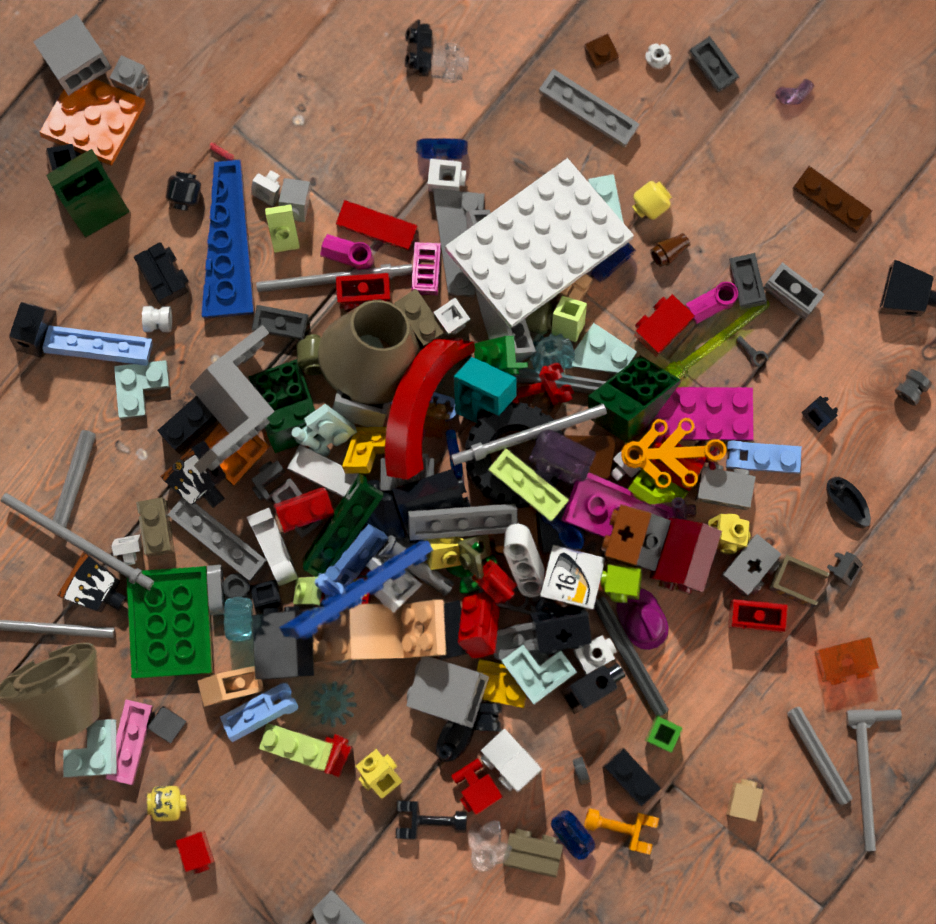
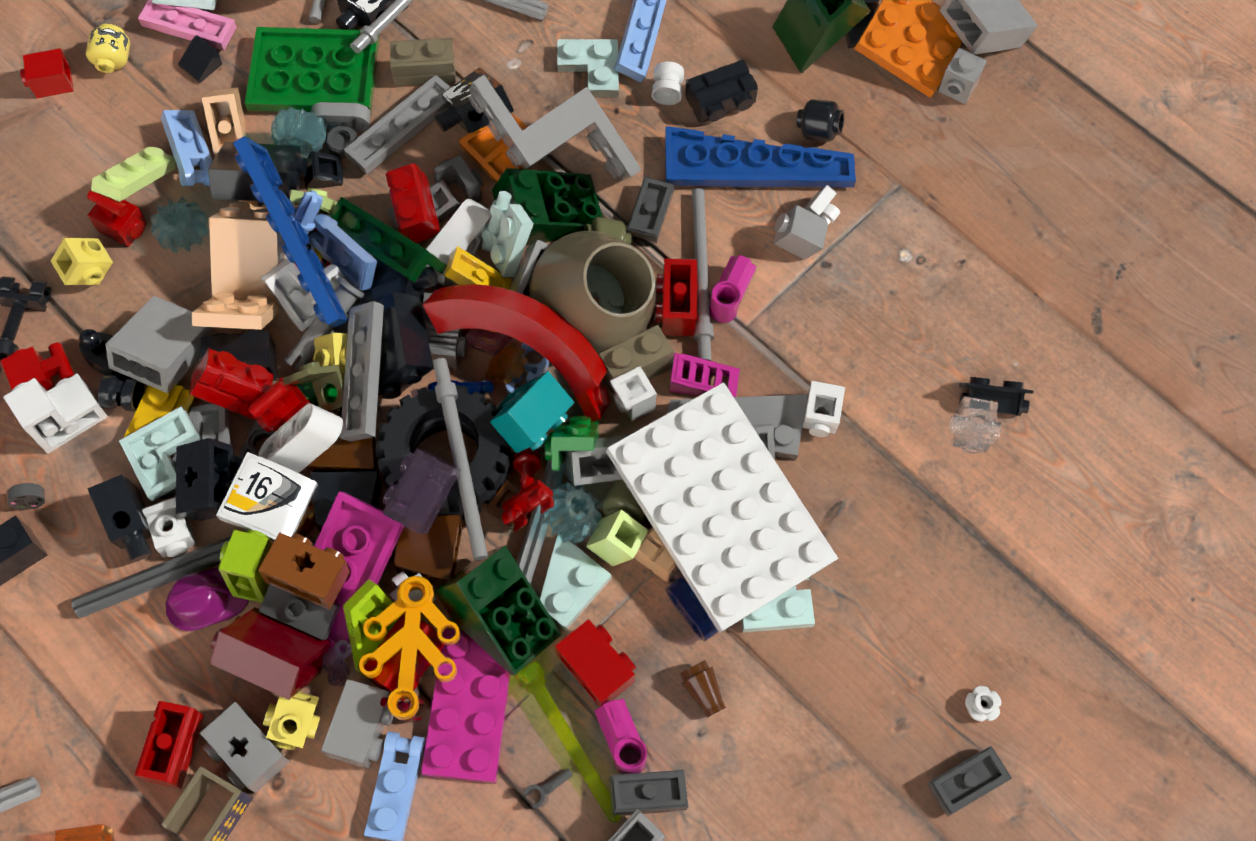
camera: 90 degrees right, 15 degrees down
white tile [112,534,143,565] -> none
black brick [157,395,217,454] -> none
coral leg [210,142,234,161] -> none
white leg [247,508,298,586] -> none
yellowish green plate [265,205,300,253] -> none
red tile [336,200,418,251] -> none
clear blue plate [416,138,468,160] -> none
yellowish green plate [489,449,568,521] -> none
light grey plate [539,69,640,148] -> none
clear blue piece [541,515,584,550] -> none
reddish brown plate [584,34,619,69] -> none
light yellow head [632,181,672,220] -> none
bright green brick [645,716,683,753] -> none

